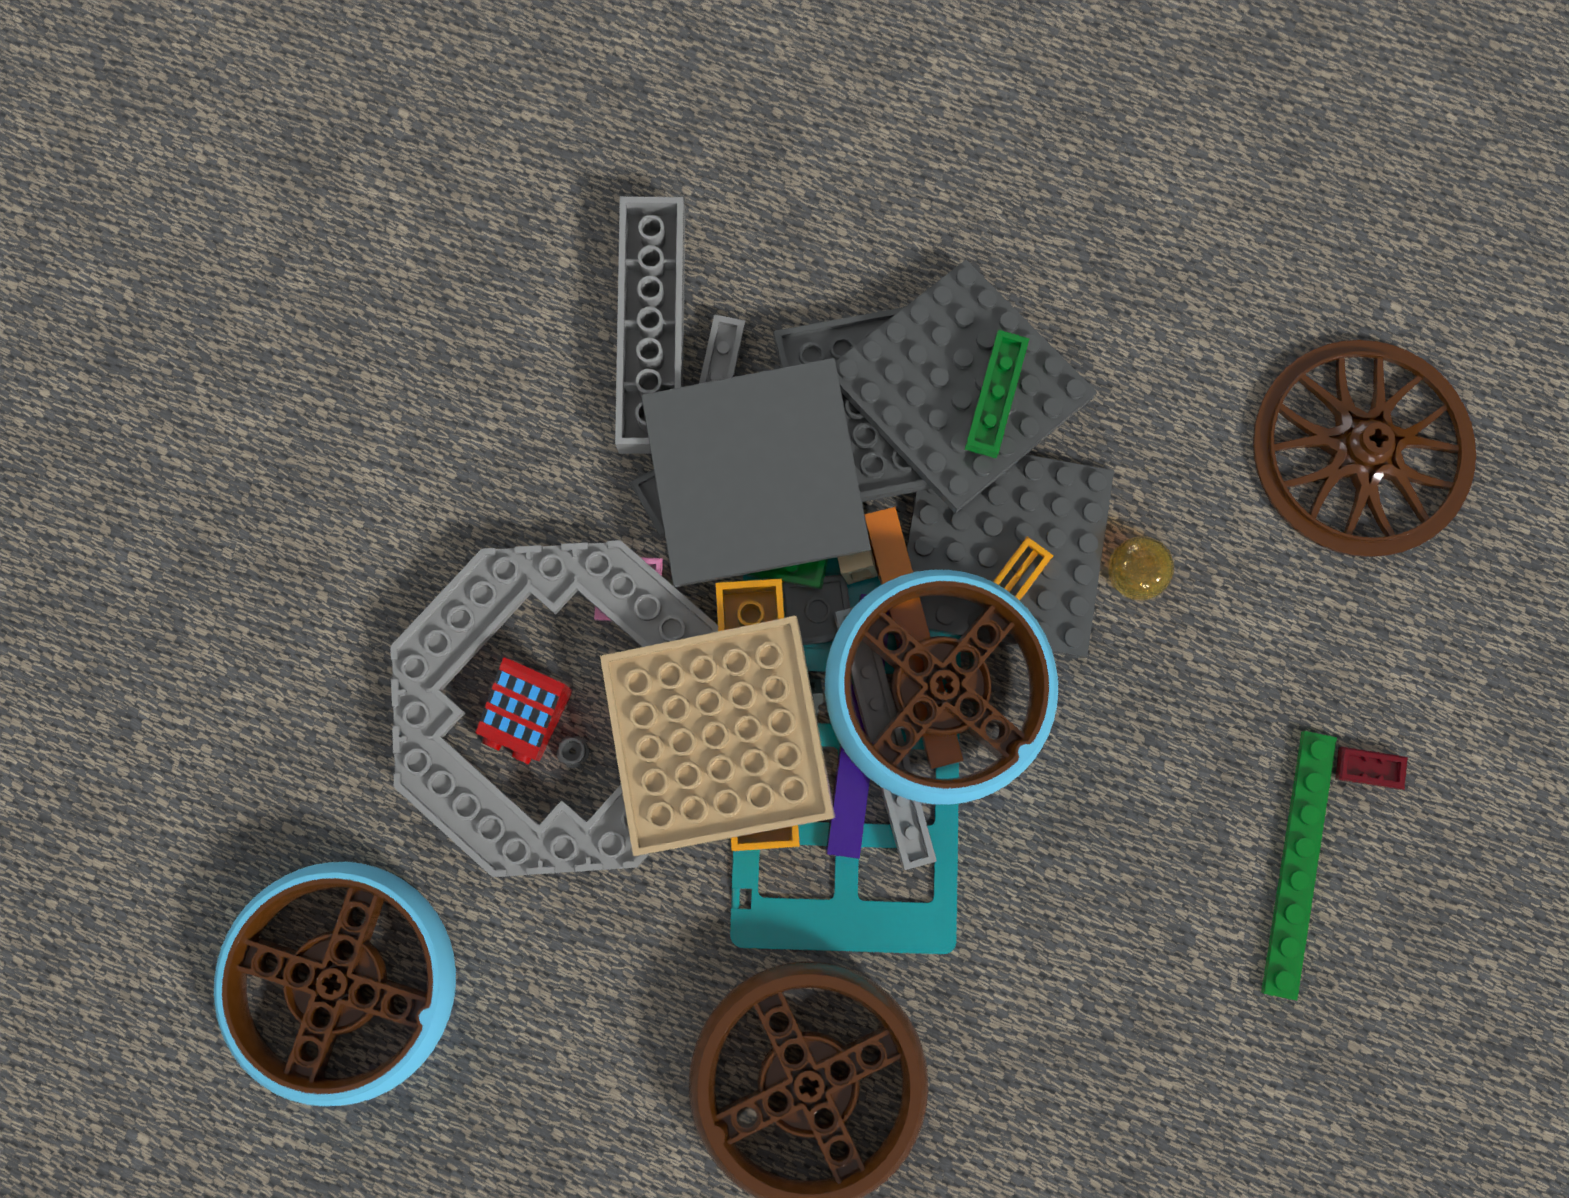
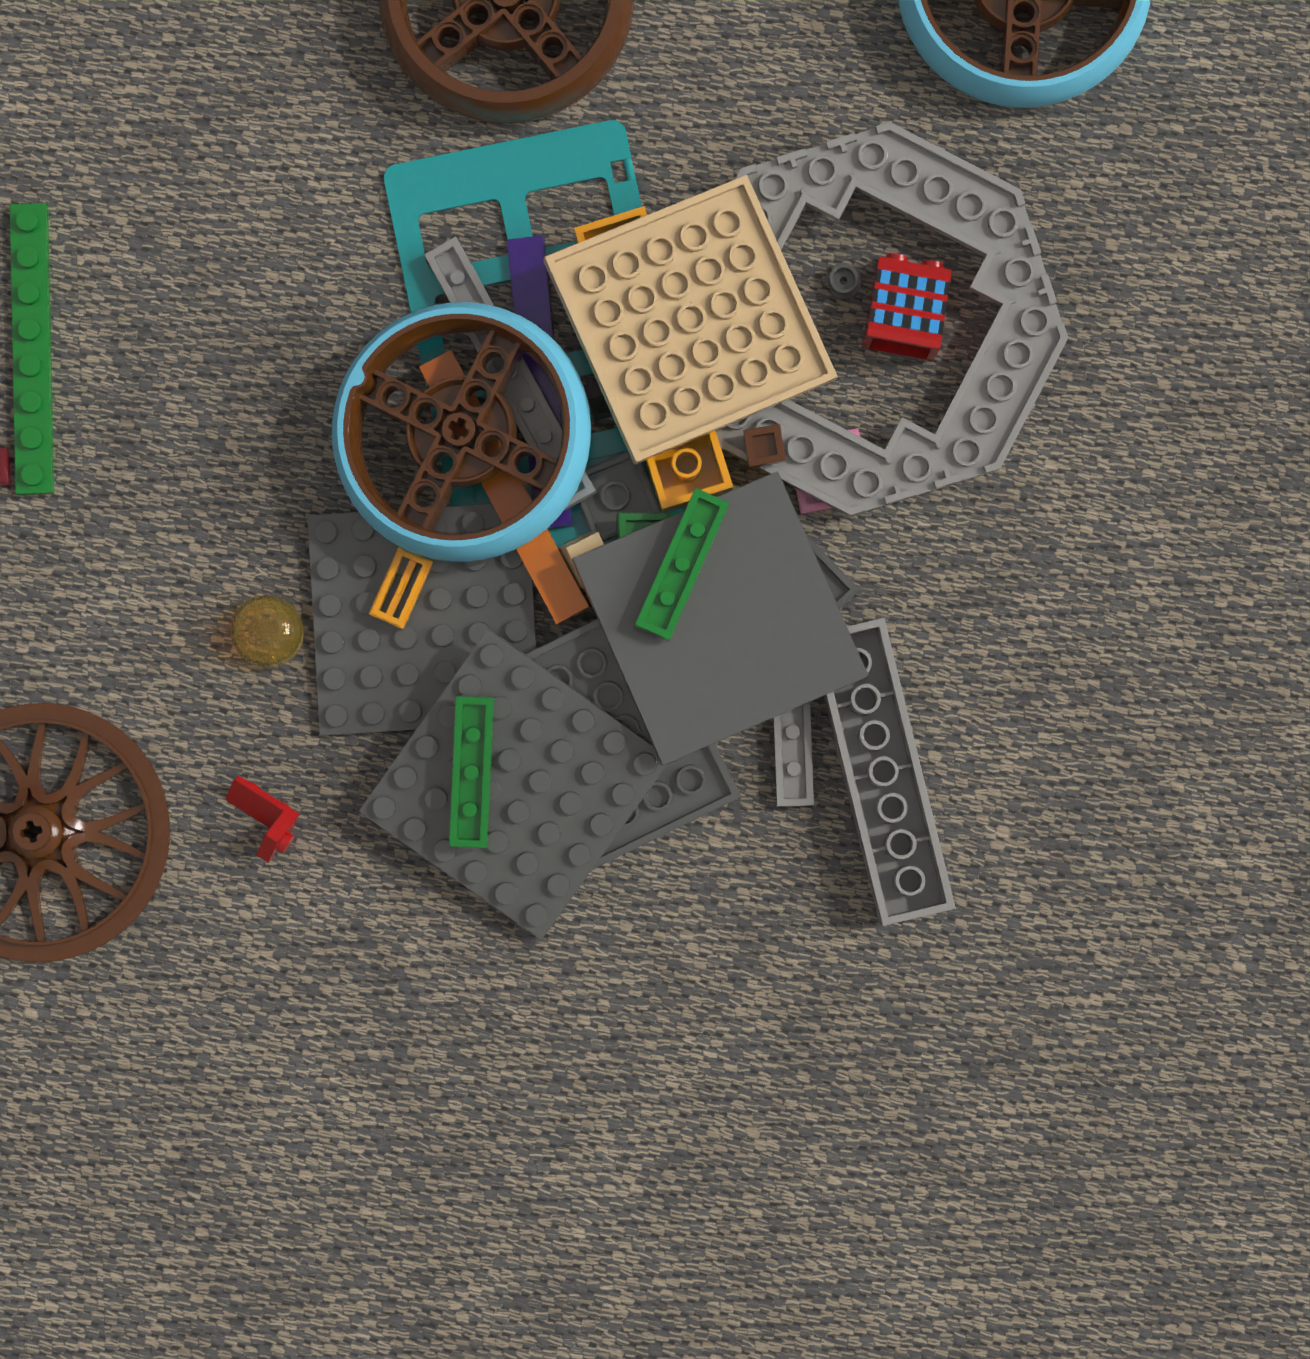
camera: 170 degrees right, 5 degrees up
none -> red bracket [226,775,300,863]
none -> green plate [634,488,730,642]
none -> reddish brown plate [743,424,786,468]

